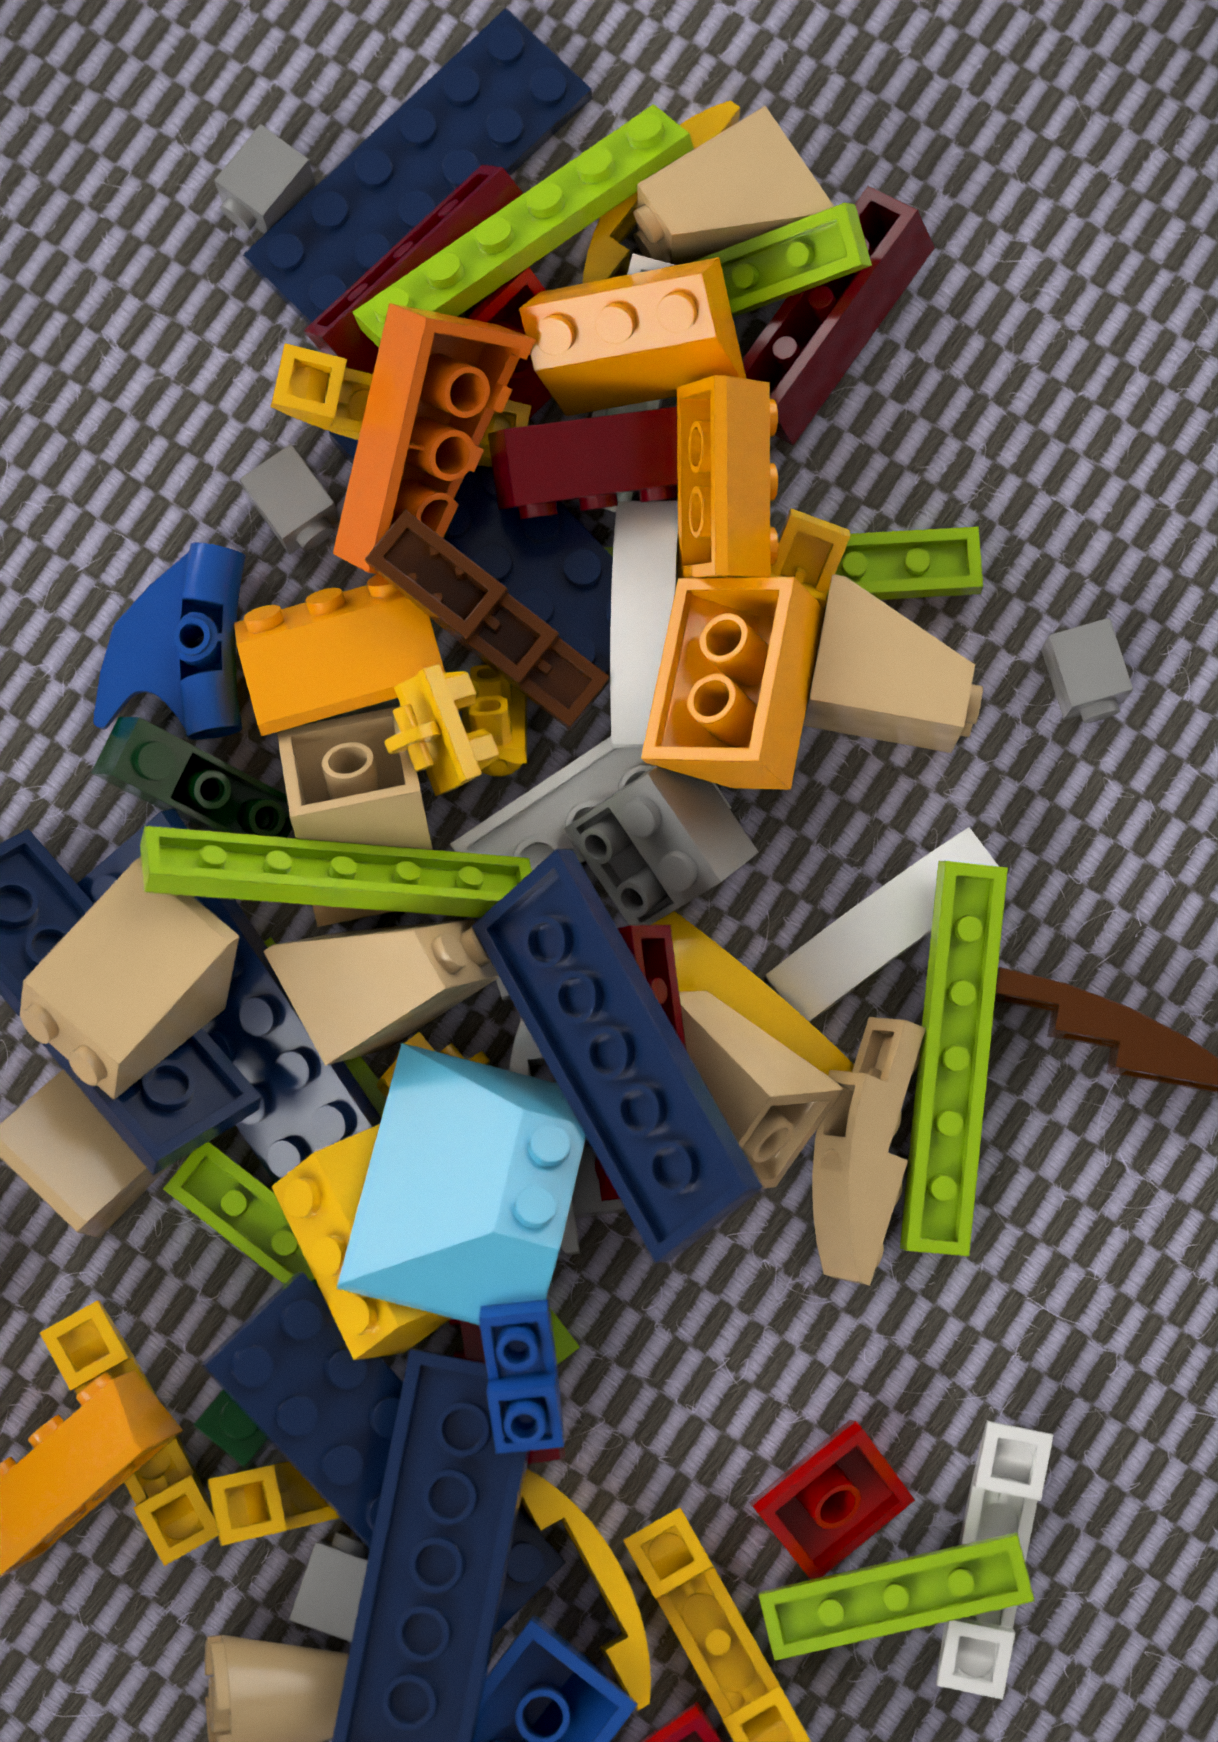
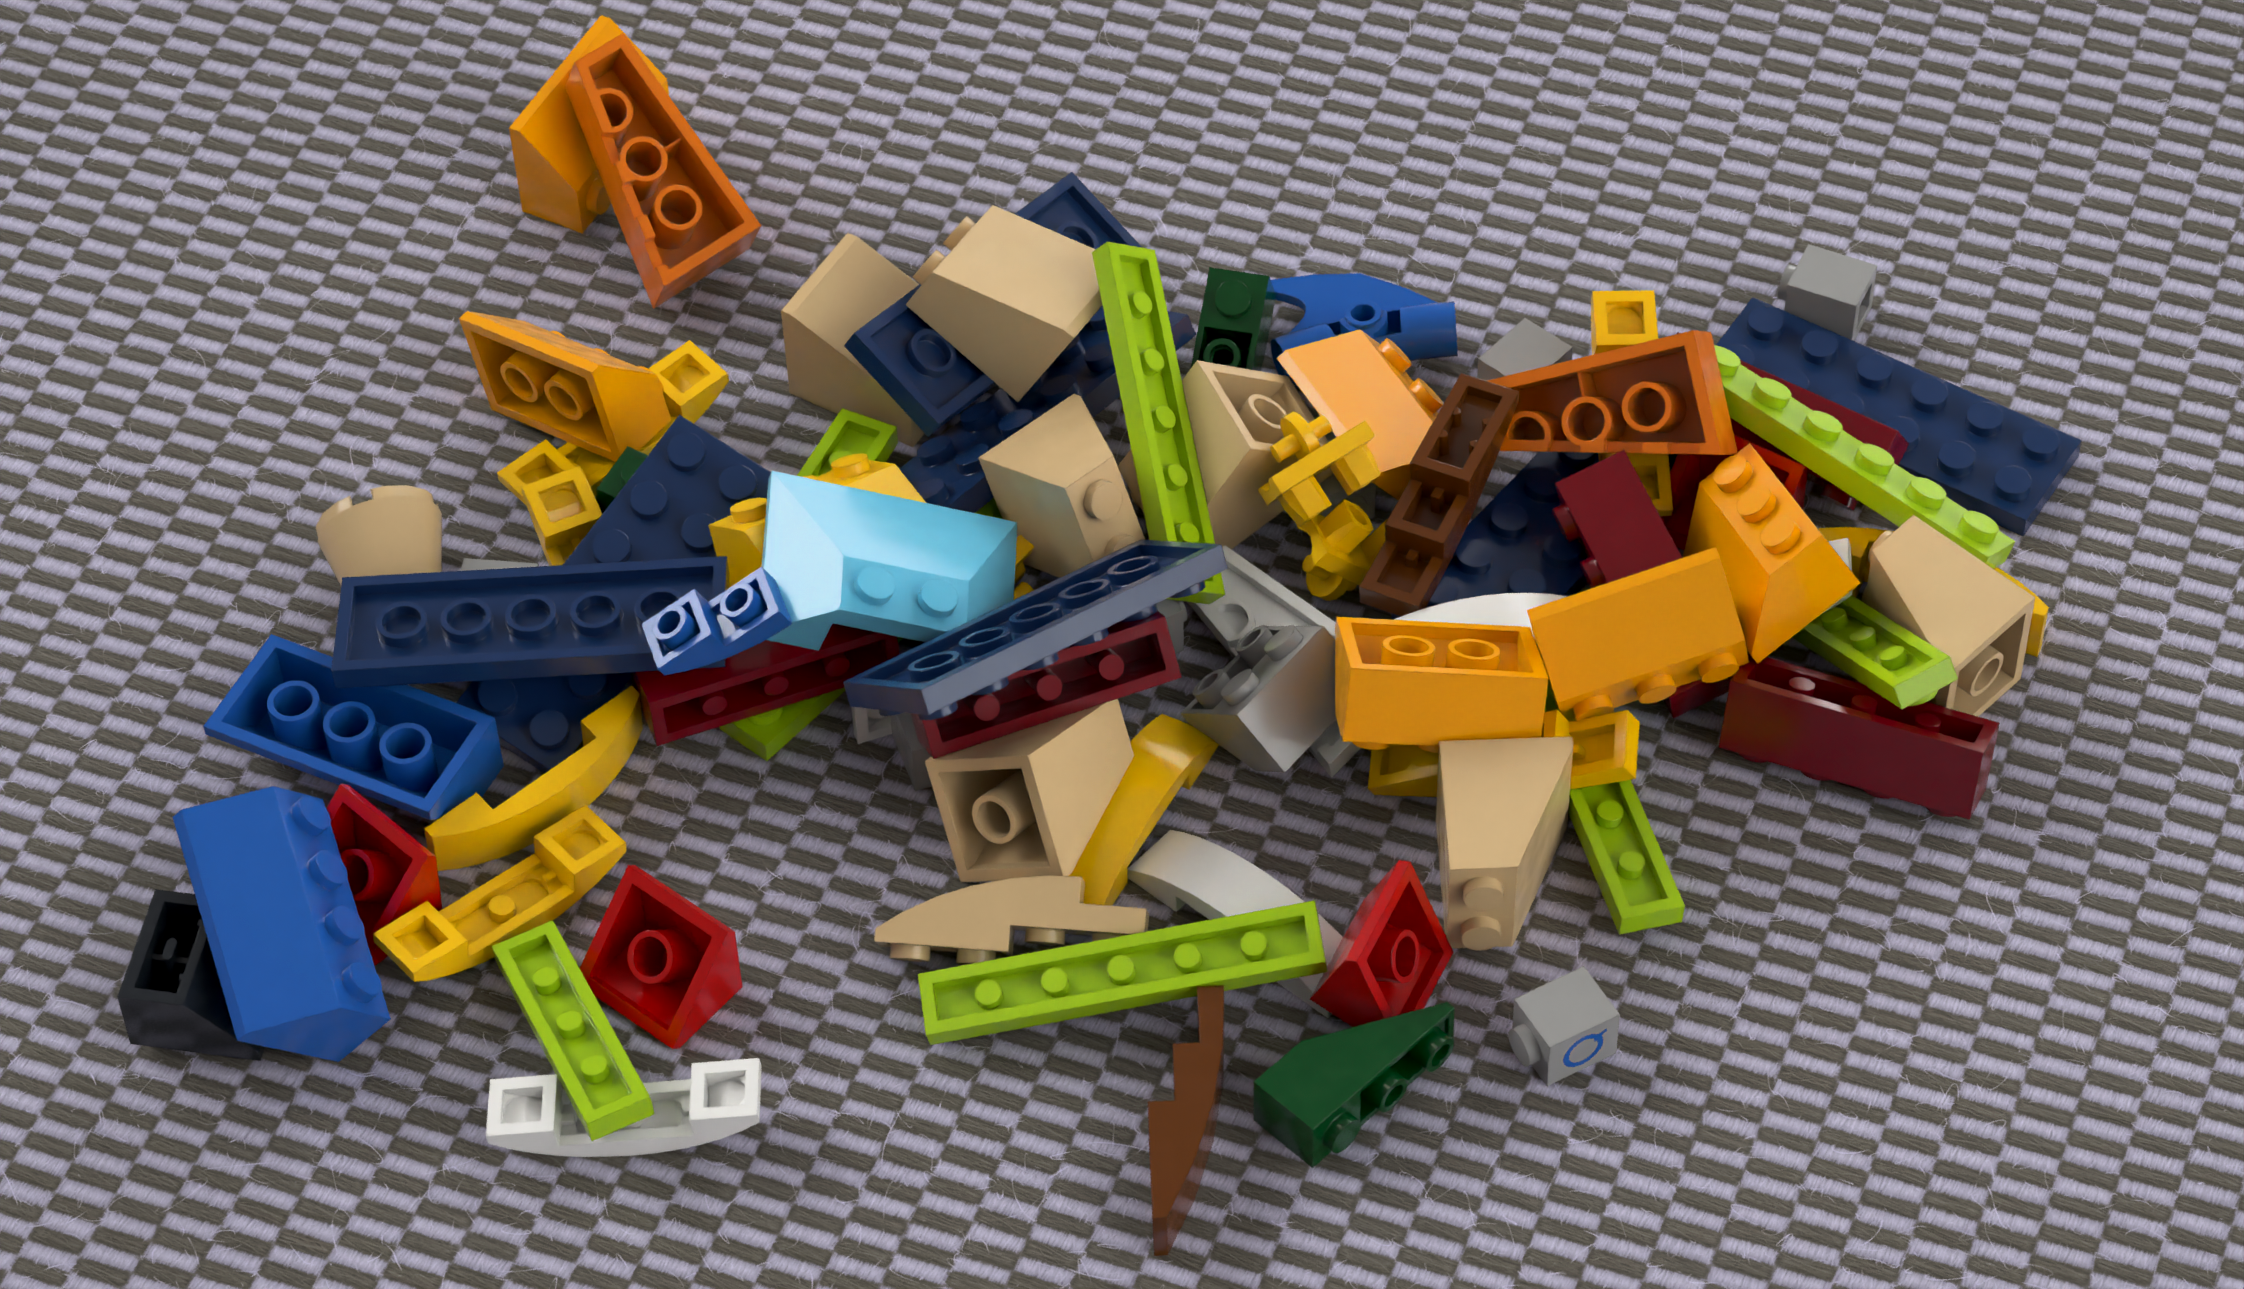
camera: 75 degrees right, 30 degrees down
none -> dark green slope [1253,1002,1455,1168]
none -> red slope [1310,860,1454,1027]

